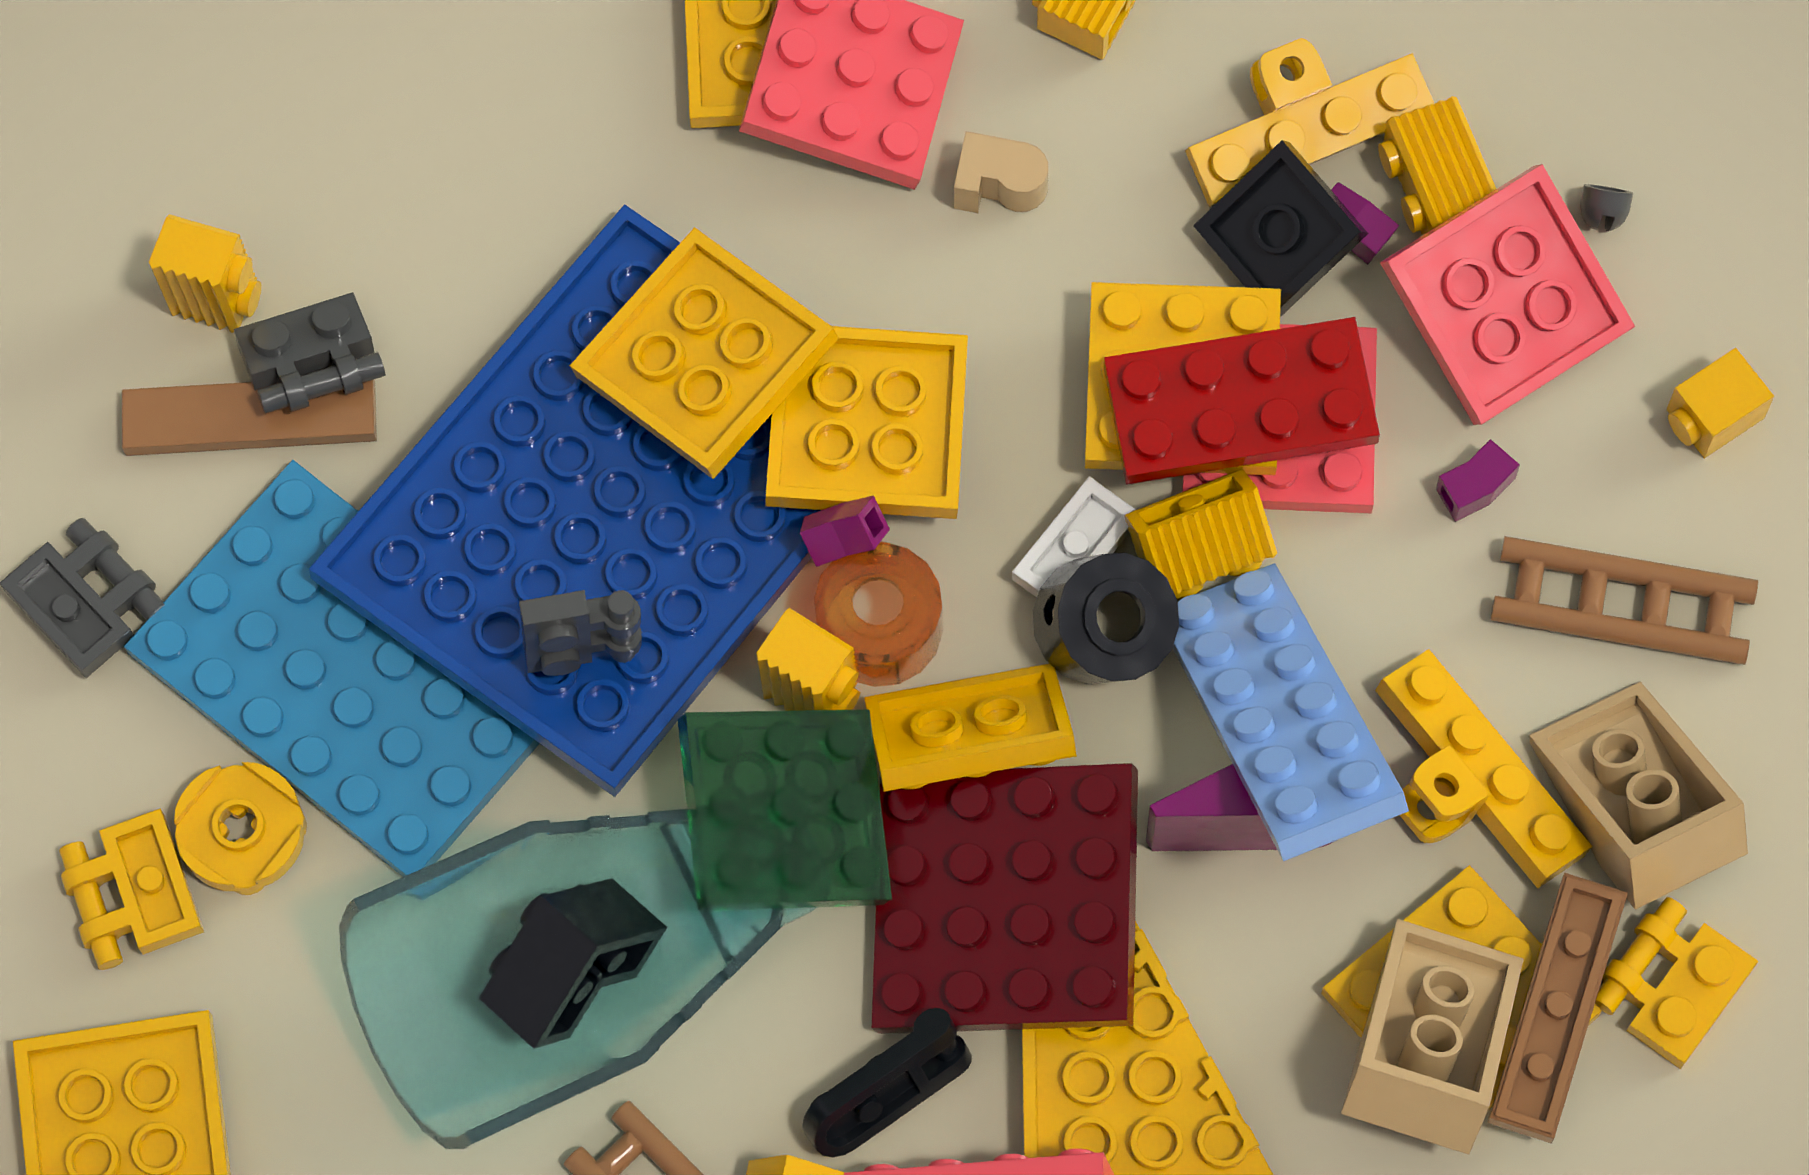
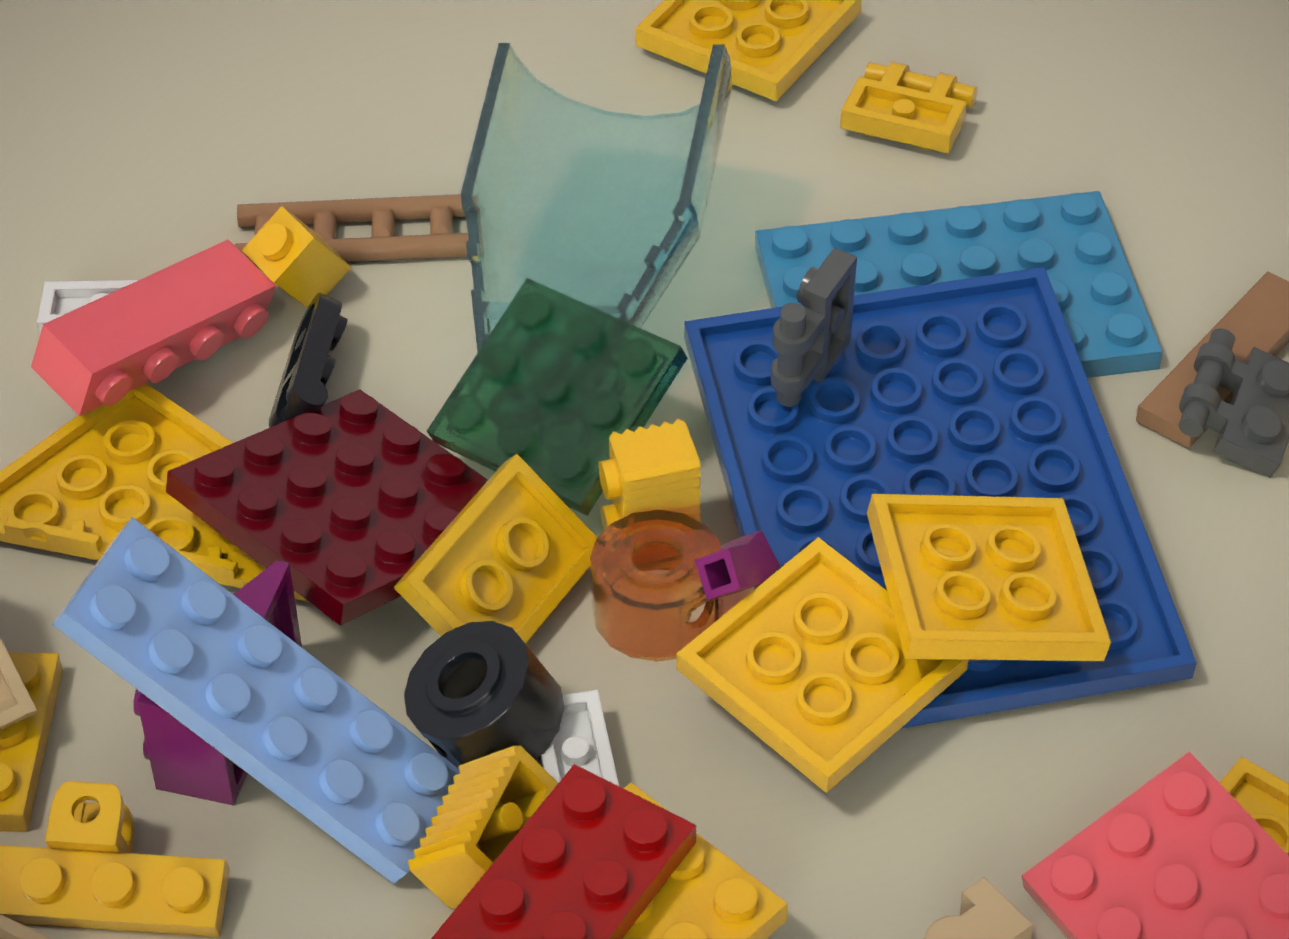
camera: 130 degrees right, 25 degrees down
dark grey plate [0,518,165,678] -> none
yellow plate [174,762,307,895] -> none
black brick [478,878,668,1049] -> none

